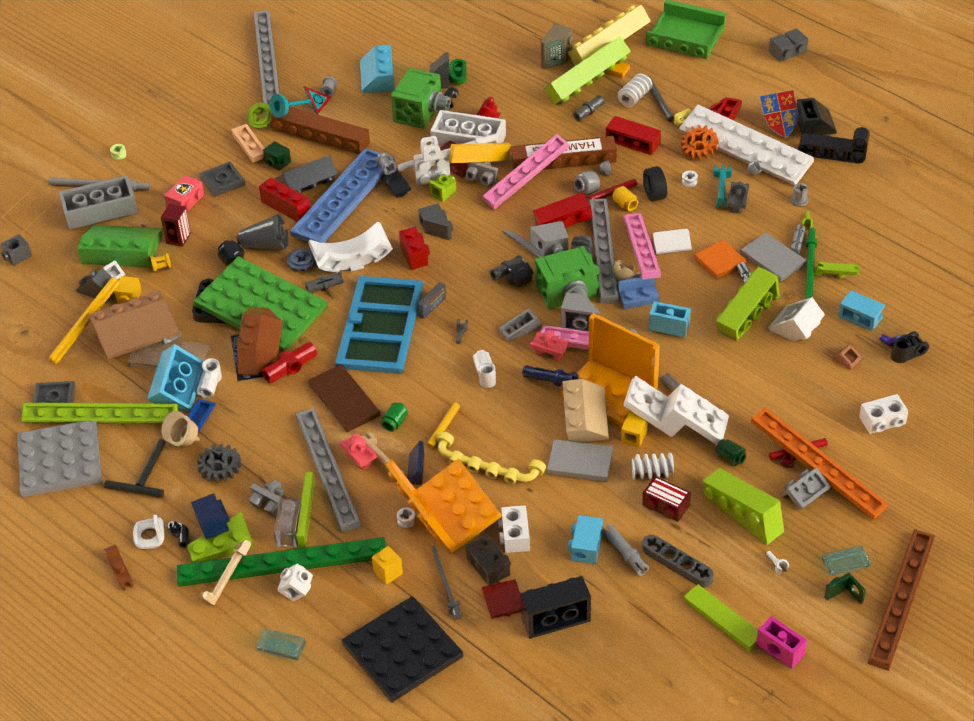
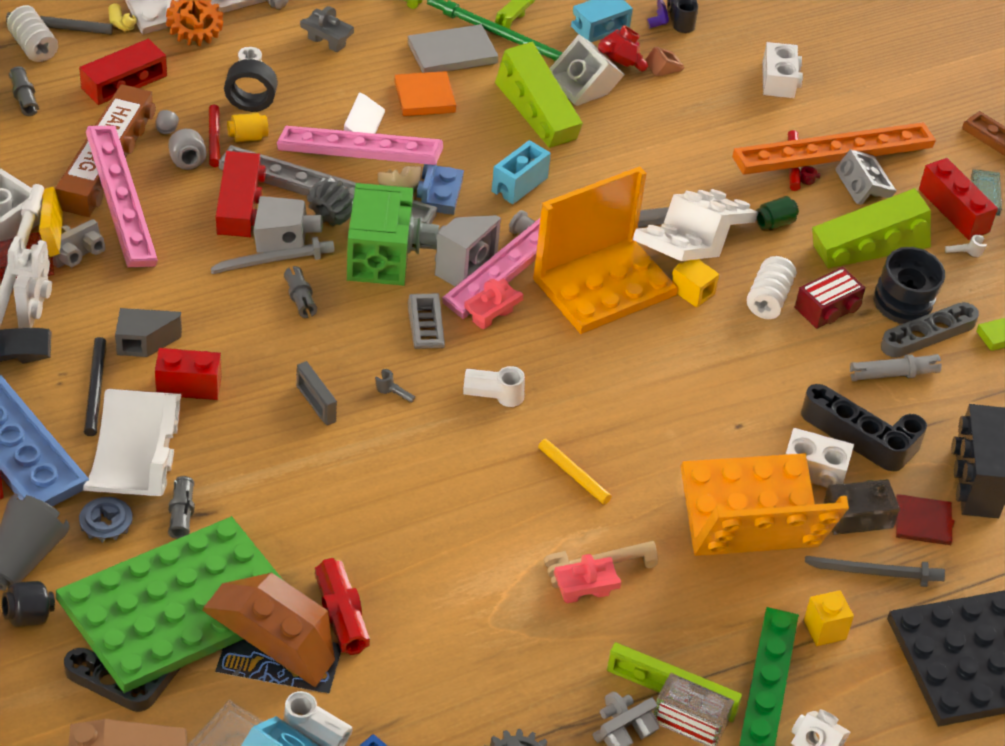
camera: 75 degrees left, 0 degrees up
light grey tile [295,408,361,533] -> none
reddish brown tile [308,364,381,432] -> none
door [335,276,424,374] -> none
green brick [381,402,408,432] -> none
white bush [397,507,416,528] -> none
dark blue slope [407,441,425,485] -> none
lime brick [429,174,457,202] -> none
light yellow bar [436,431,546,485] -> none
black head [506,260,534,287] -> none
dark blue pin [522,365,579,387] -> none
light grey tile [547,439,613,482] -> none
tan slope [563,379,609,443] -> none
medium azure brick [568,515,603,564] -> none
teal hinge [714,165,732,208] -> none
piece [736,262,751,283] -> none
light grey axle [791,225,805,254] -> none
none -> black bar [84,337,106,436]
none -> red rock [598,25,648,72]
none -> black beam [801,384,927,472]
none -> black wheel [873,247,945,324]
none -> red brick [919,158,998,240]

